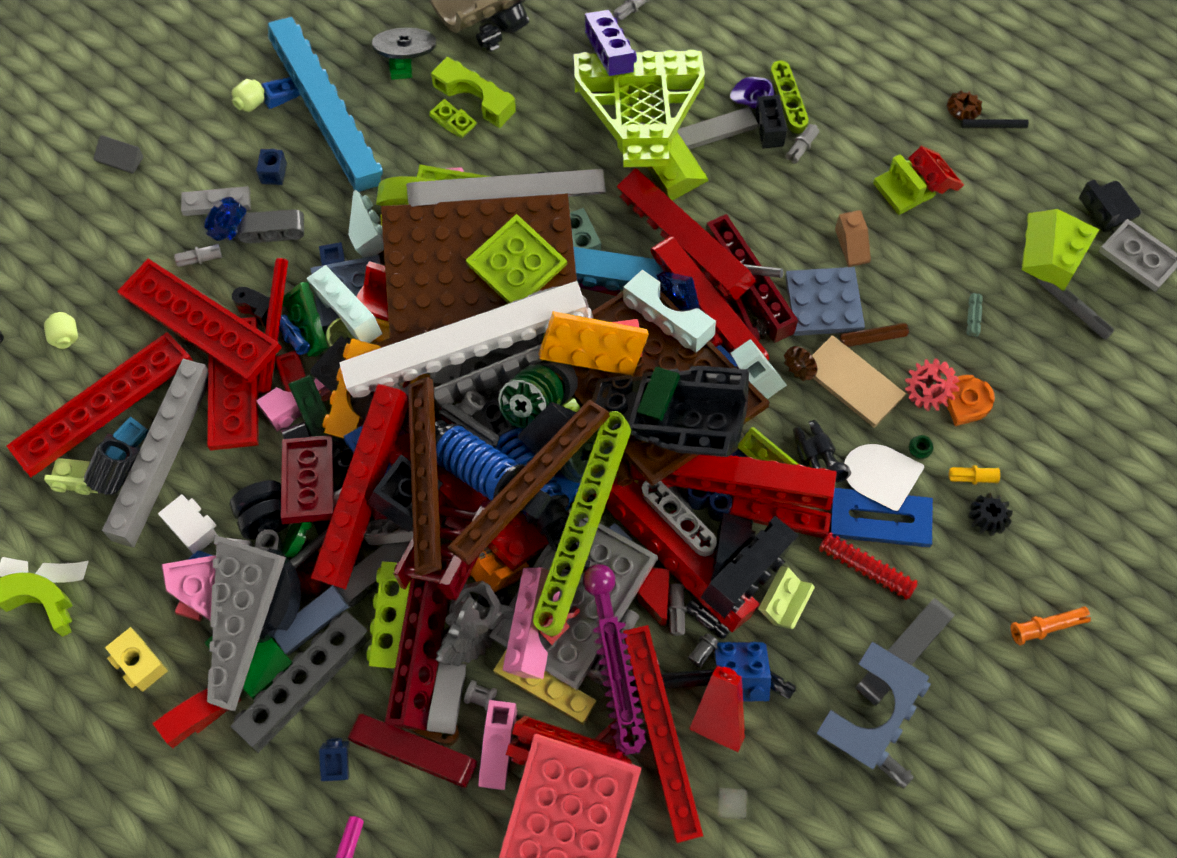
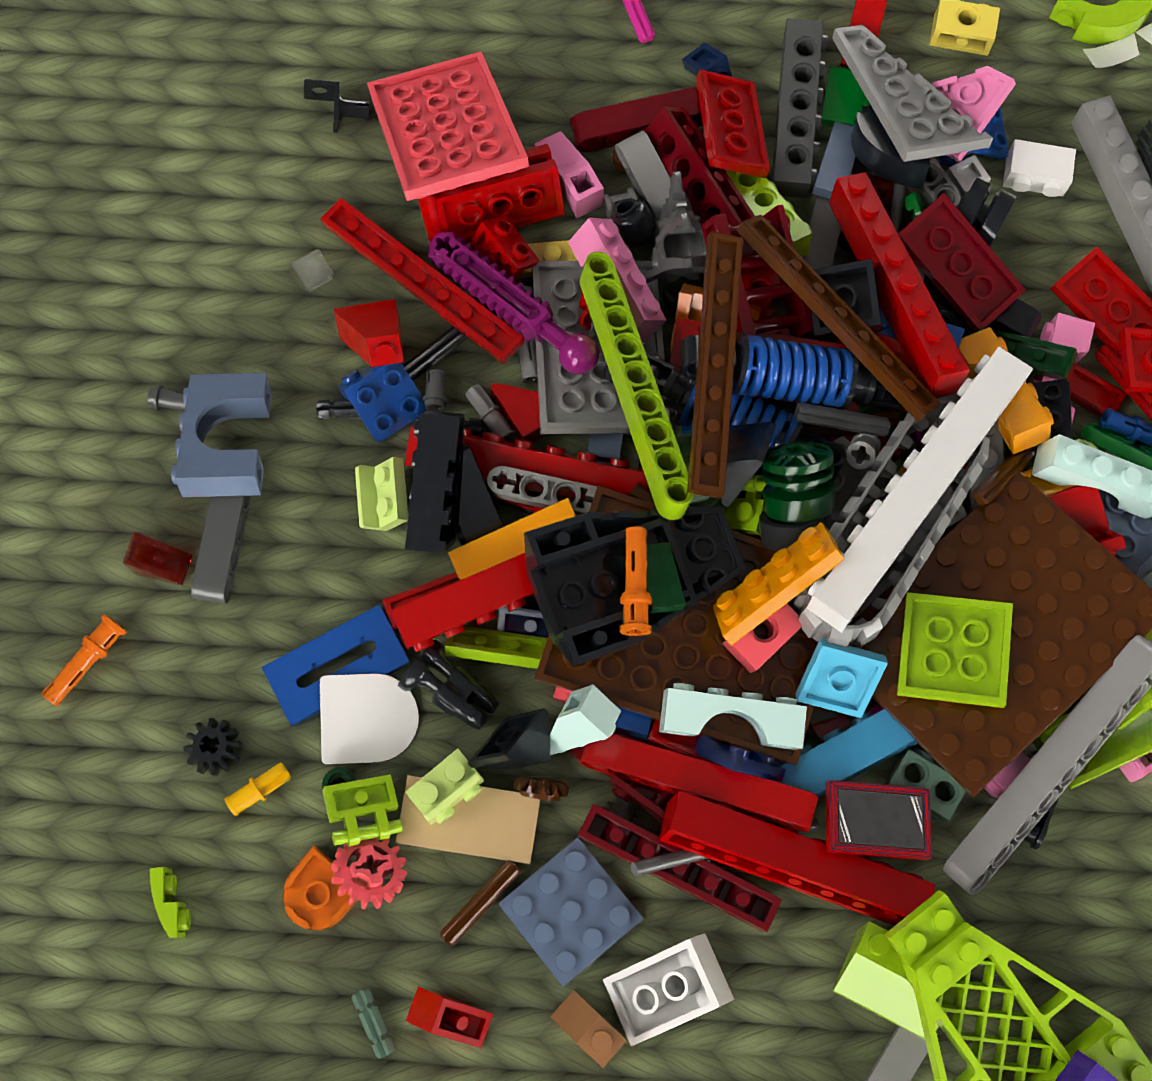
camera: 145 degrees right, 10 degrees up
red piece [819,532,918,601] -> none
none -> clear red slope [123,532,192,585]
none -> lime slope [150,867,191,938]
none -> lime plate [322,774,403,847]
none -> yellowish green bracket [405,748,484,825]
none -> red slope [405,986,494,1048]
none -> light orange tile [448,498,577,580]
none -> black slope [468,708,550,770]
none -> red bracket [470,215,539,283]
none -> white slope [603,933,735,1046]
none -> black head [610,198,656,246]
none -> orange pin [620,526,652,636]
none -> red tile [696,69,770,178]
none -> medium azure plate [795,638,888,718]
none -> tile [825,780,932,860]

